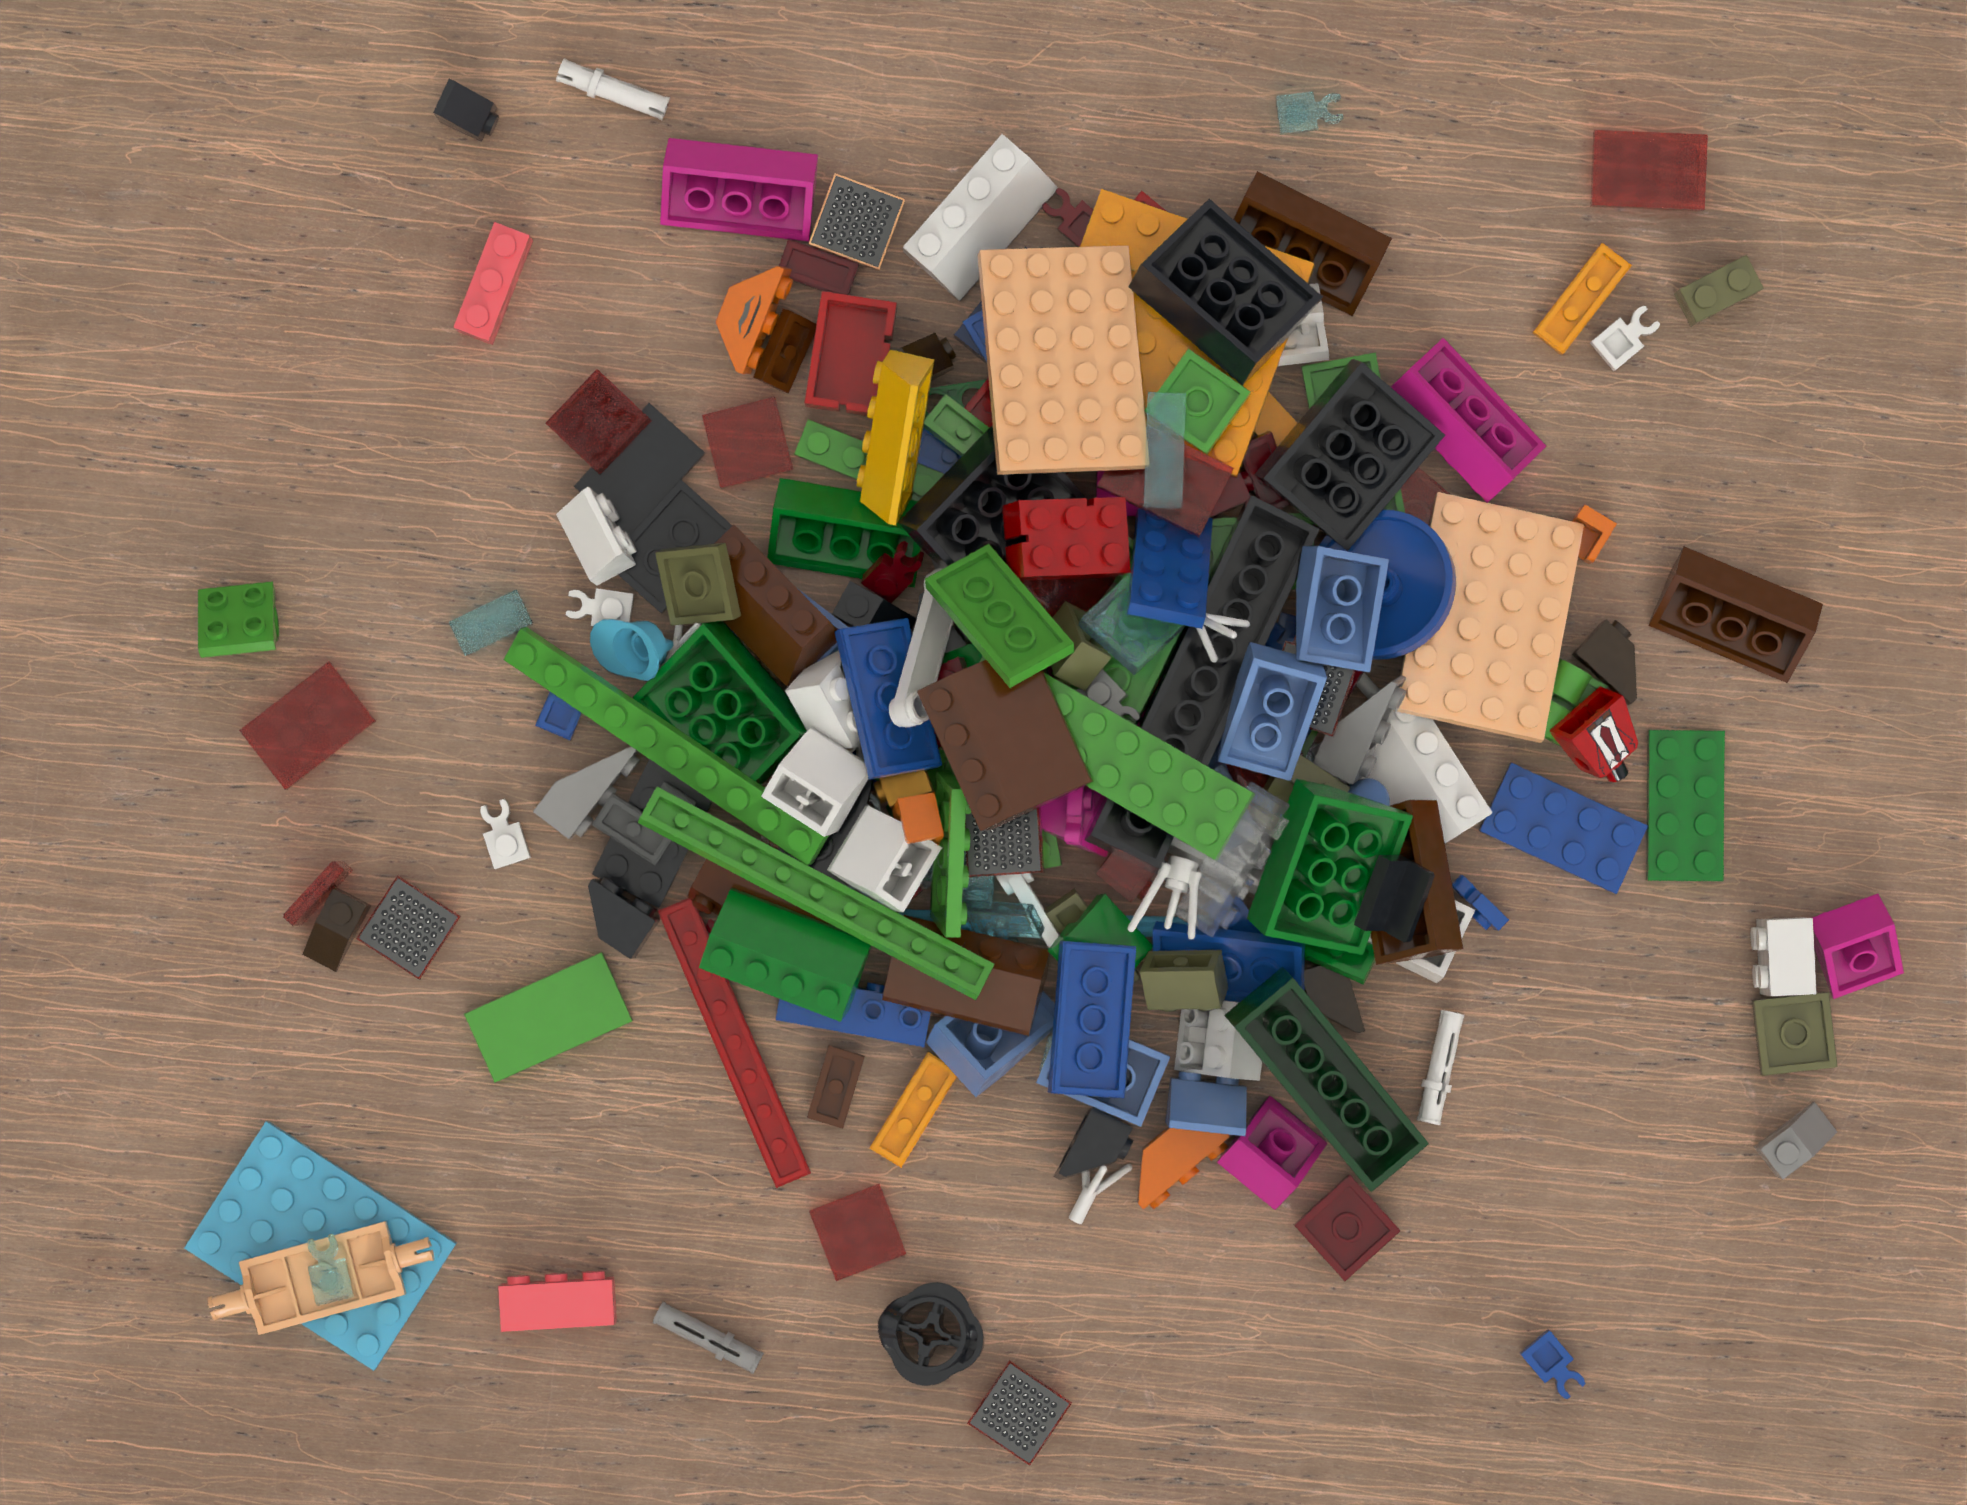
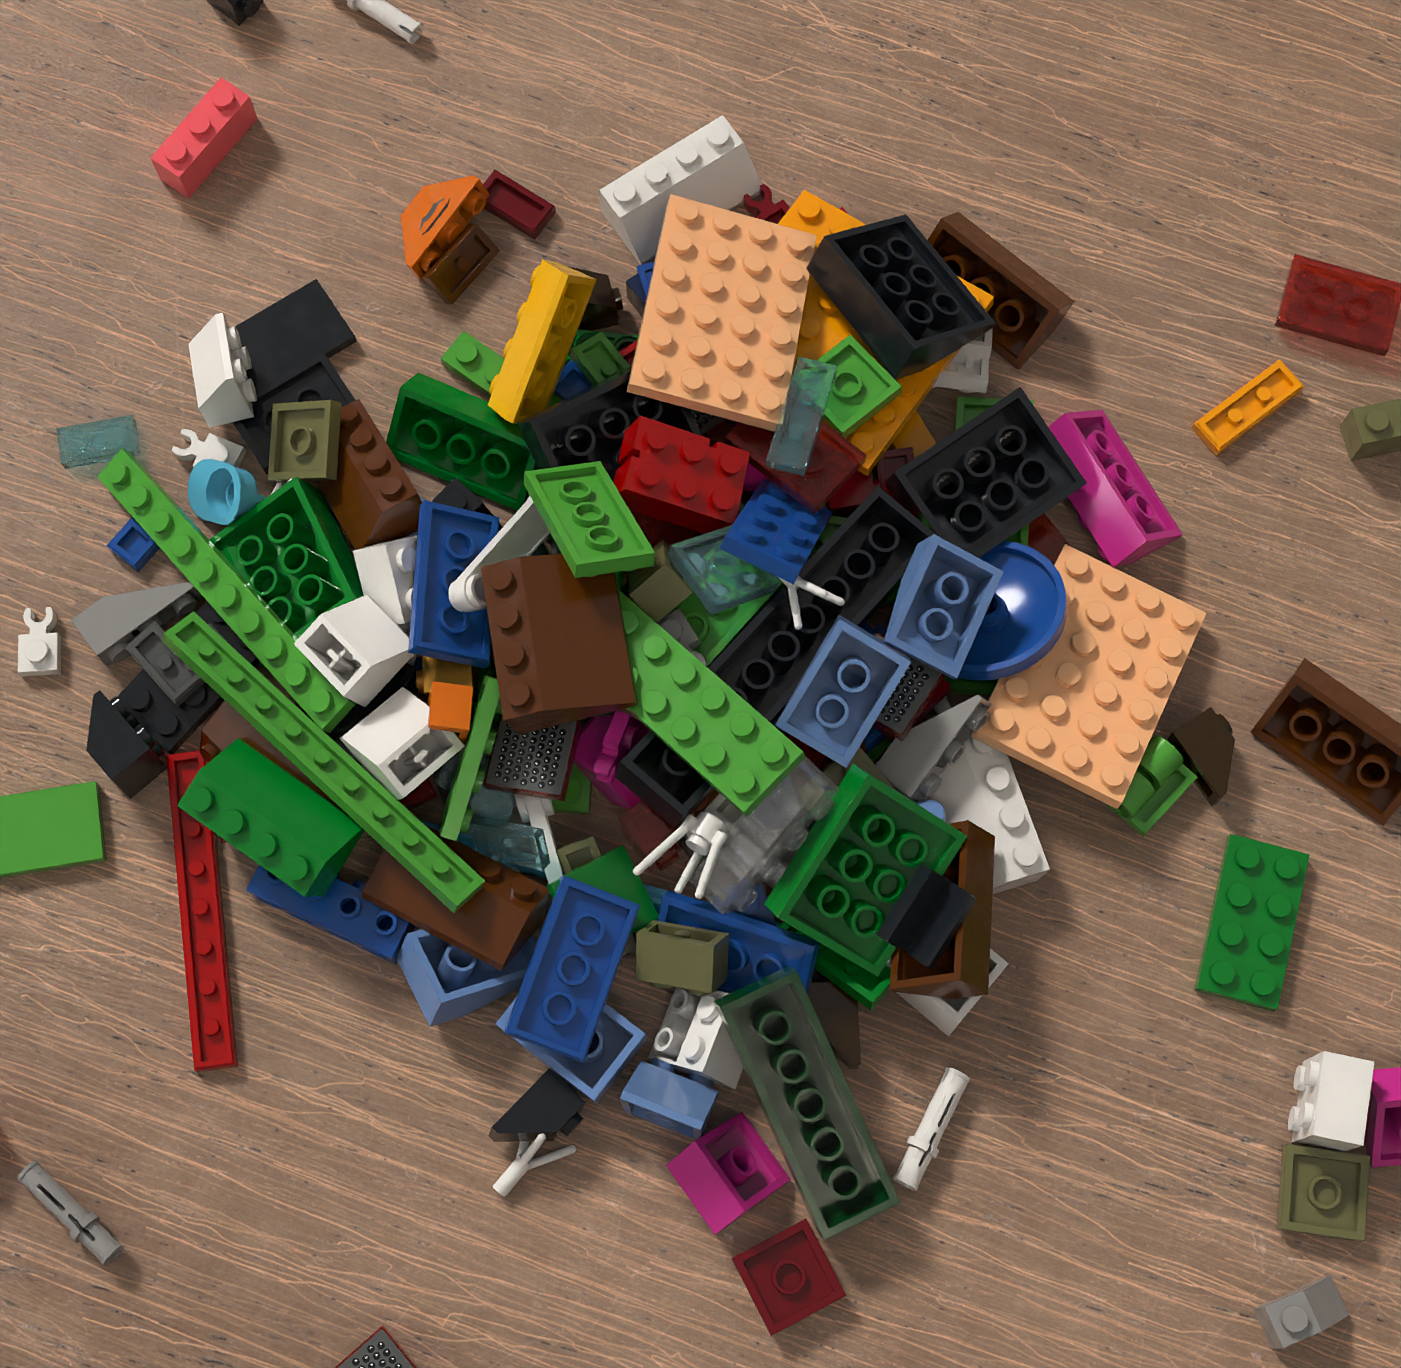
camera: 15 degrees right, 15 degrees down
clear red tile [546,369,652,475] -> none
dark pink slope [660,138,818,241] -> none
clear red tile [702,397,794,489] -> none
red piece [804,291,897,416] -> none
reddish brown plate [807,1045,865,1129] -> none
tile [809,173,905,271] -> none
clear red plate [809,1183,907,1281] -> none
dark red plate [861,541,924,603] -> none
light orange tile [869,1051,957,1168] -> none
black piece [878,1282,984,1386] -> none
orange slope [1137,1127,1230,1209] -> none
clear light blue plate [1275,91,1343,135] -> none
blue plate [1452,875,1509,931] -> none
blue plate [1479,763,1648,894] -> none
red torso [1549,686,1638,782] -> none
orange panel [1572,504,1617,564] -> none
white plate [1590,306,1660,371] -> none

